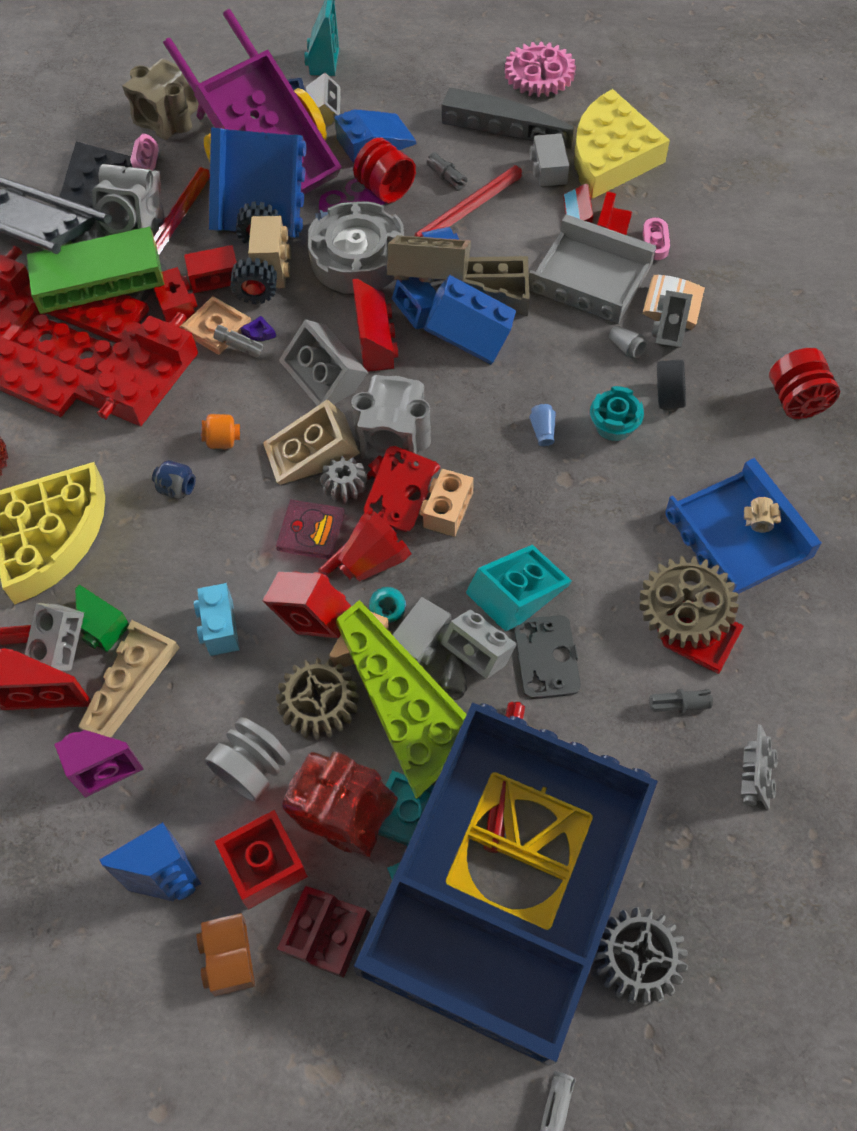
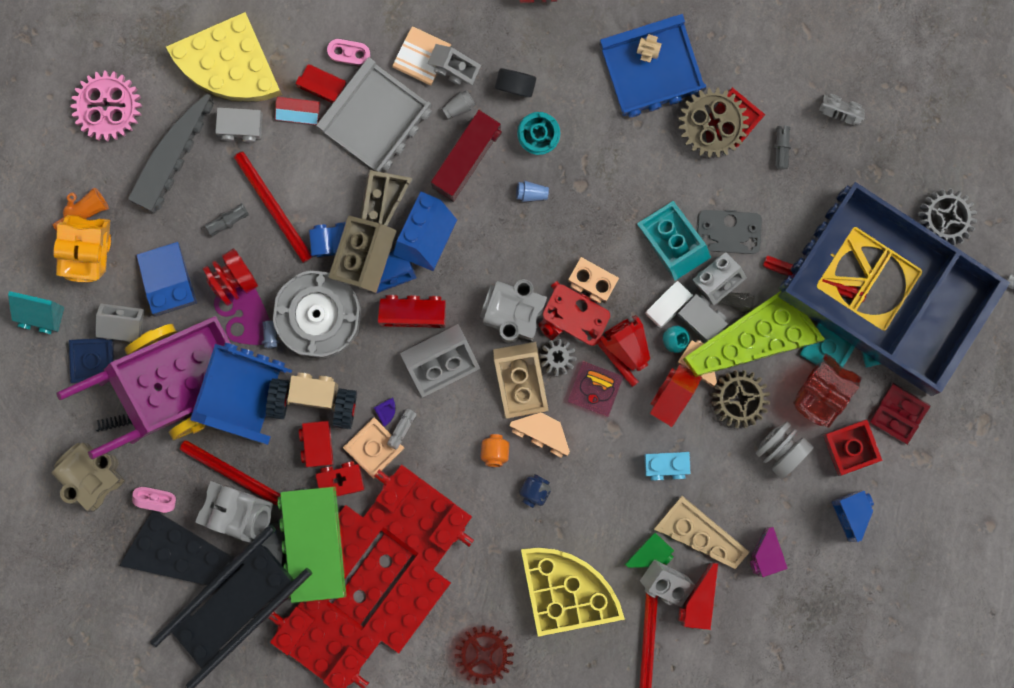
camera: 80 degrees left, 25 degrees up
dark orange brick [196,913,255,997] -> none
none -> orange piece [53,188,109,231]
none -> light orange piece [54,215,111,282]
none -> dark red brick [431,110,502,202]
none -> light nougat slope [509,412,570,458]
none -> white slope [645,281,693,328]

